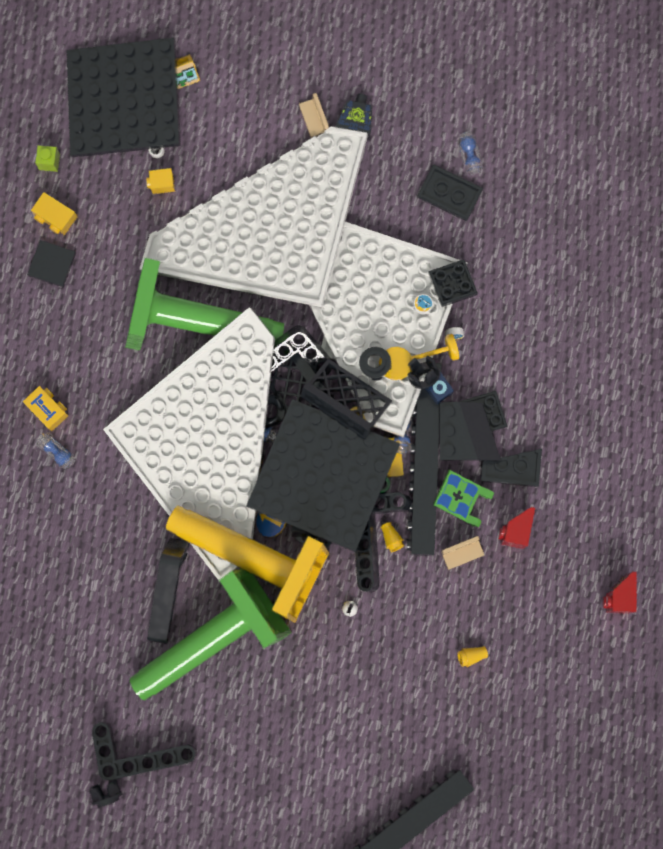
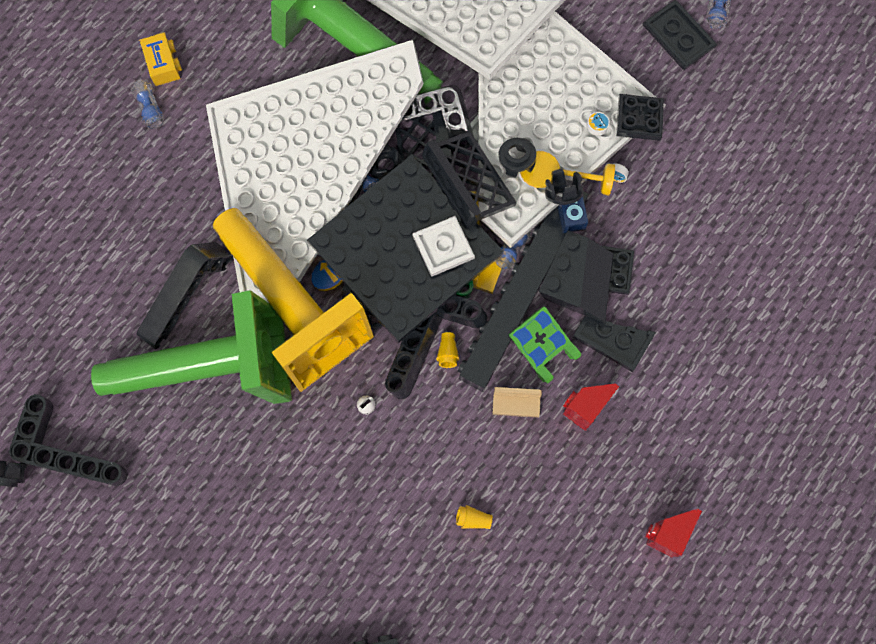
camera: 25 degrees right, 5 degrees down
none -> white tile [413,216,475,277]

